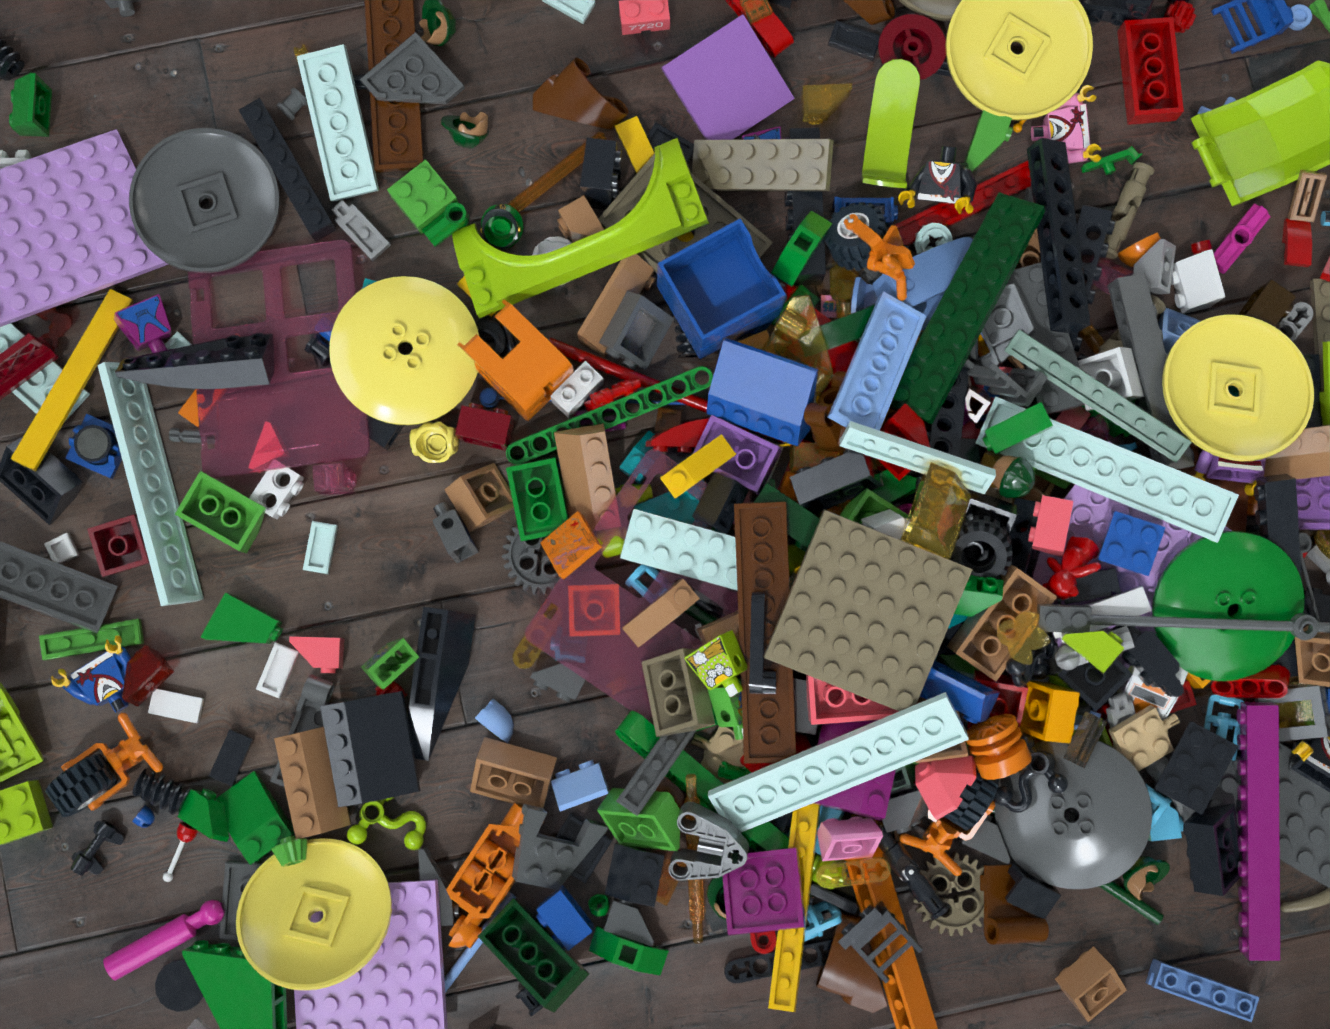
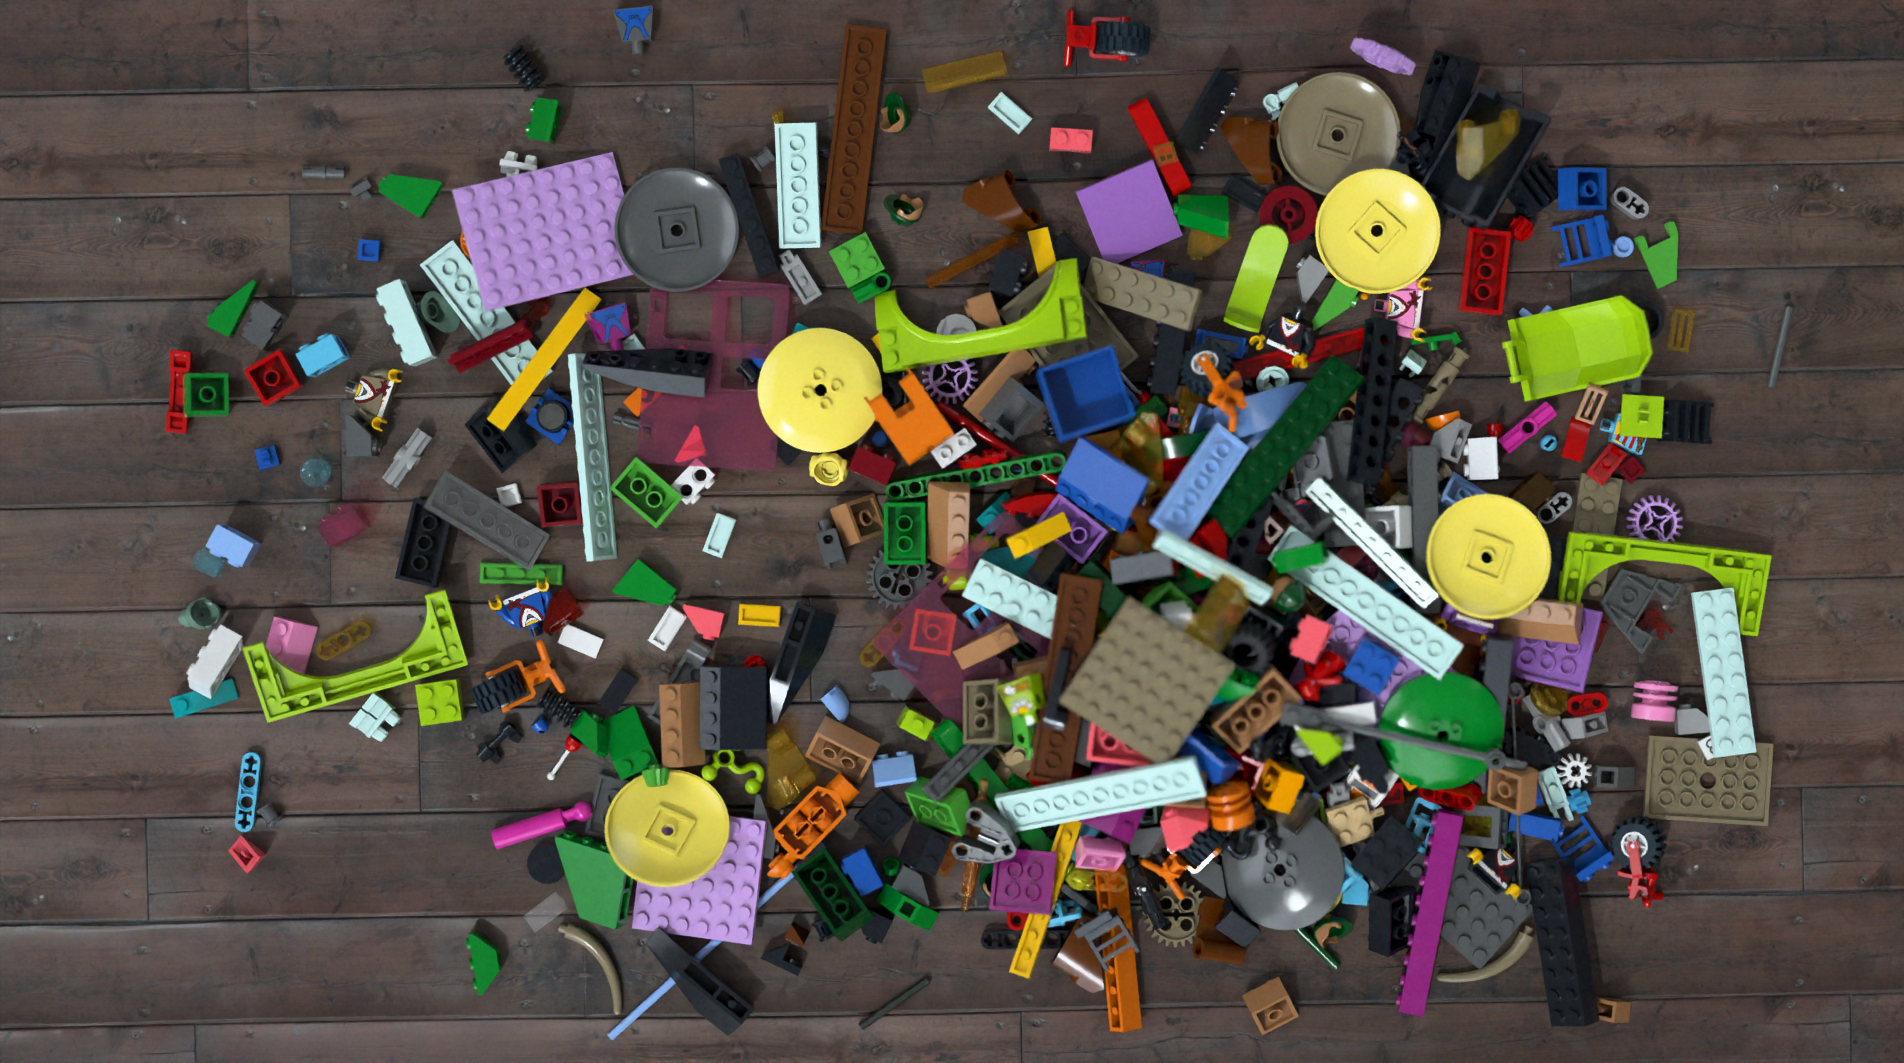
camera: 10 degrees right, 5 degrees up
clear pink brick [313,463,357,496] -> none
dark grey plate [360,32,465,104] -> none
bright green torso [361,638,419,689] -> none
green piece [480,204,523,249] -> none
dark grey wing [512,804,608,890] -> none
orange tile [540,511,602,580] -> none
green slope [771,210,832,287] -> none
clear yellow plate [997,611,1050,665] -> none
medium blue brick [1145,958,1259,1022] -> none
none -> yellow tile [738,604,781,627]
none -> clear yellow panel [766,727,817,810]
none -> reddish brown slope [784,922,810,947]
none -> black slope [861,905,893,944]
none -> lime torso [896,705,940,741]
none -> lavender gear [922,359,978,404]
none -> green slope [1173,195,1229,238]
none -> light grey slope [1296,255,1329,304]
none -> light aqua tile [1400,349,1427,377]
none -> medium azure hinge [1540,435,1557,451]

